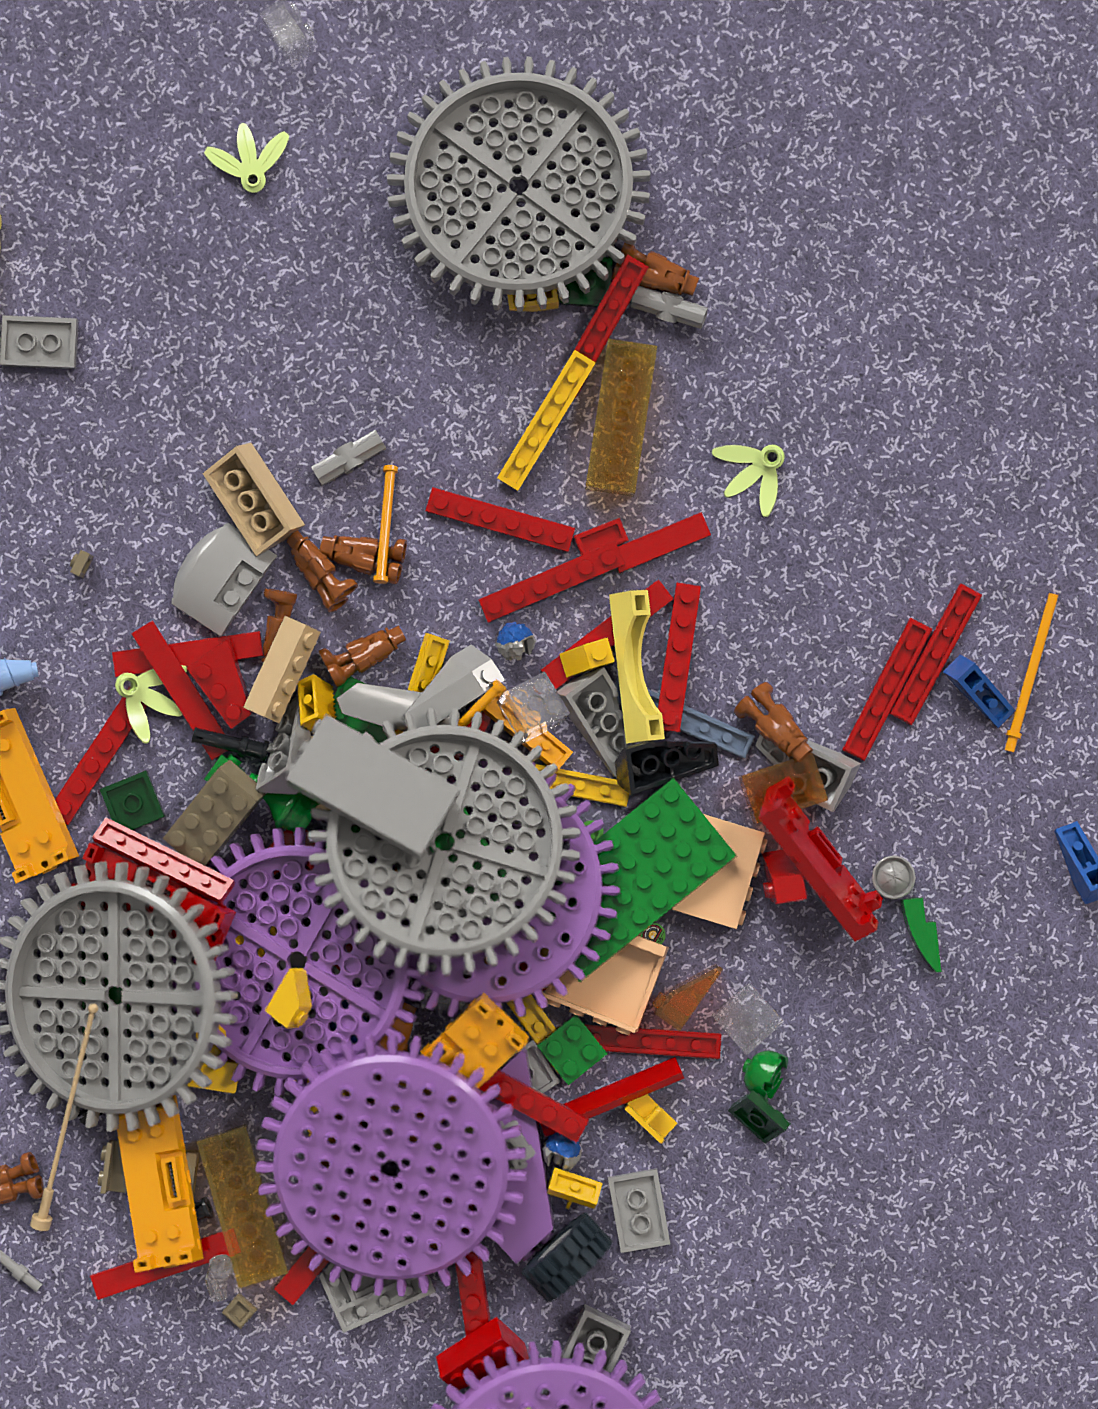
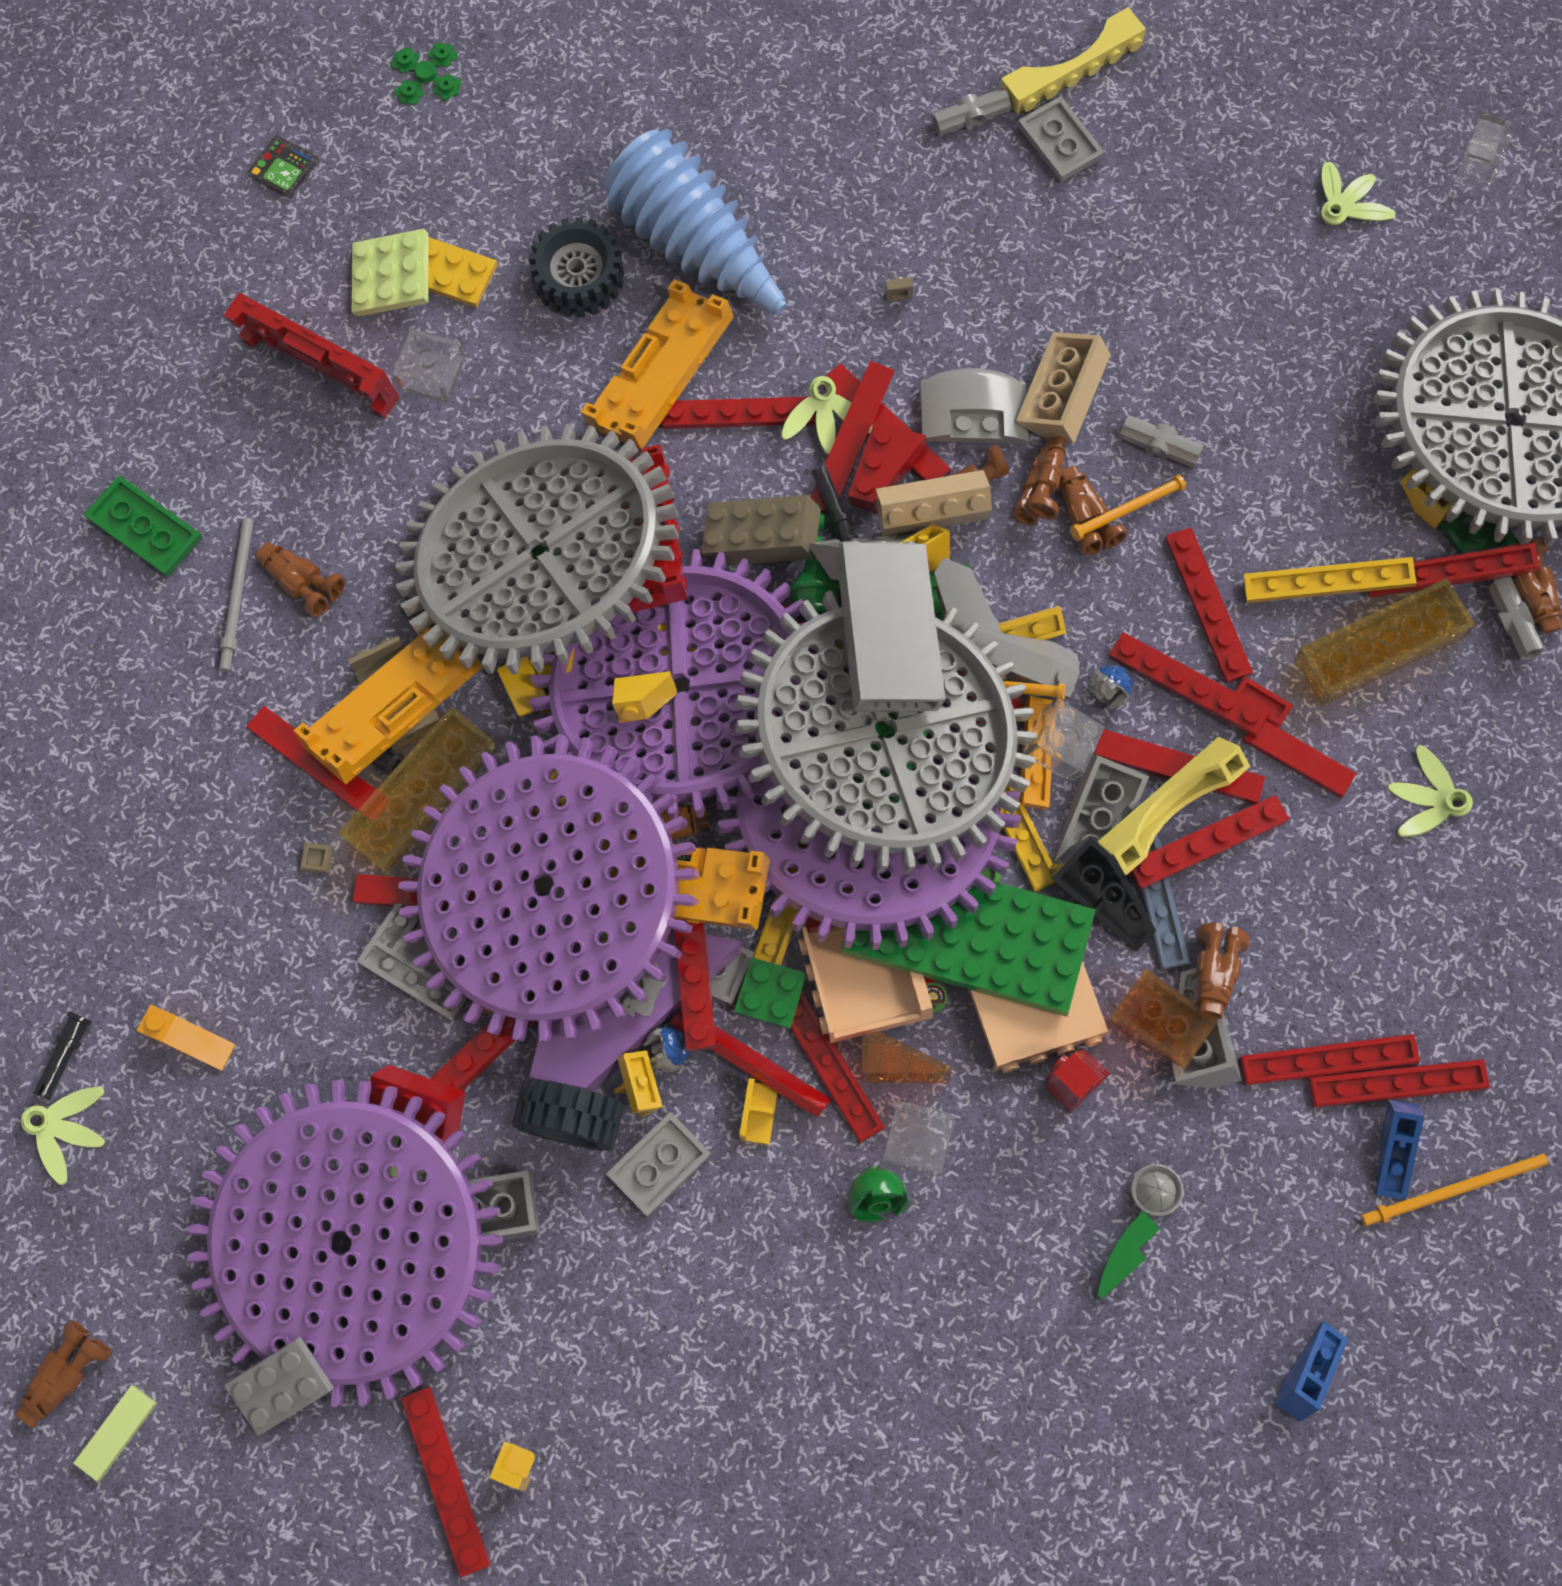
camera: 60 degrees right, 15 degrees down
tan piece [30,1004,98,1231] -> none
plate [92,818,235,905] -> none
dark green plate [100,770,166,830] -> none
clear arm [205,1254,234,1302] -> none
dark orange piece [319,625,406,687] -> none
yellow slope [559,638,615,678] -> none
dark green plate [728,1090,791,1144] -> none
red piece [759,776,883,942] -> none

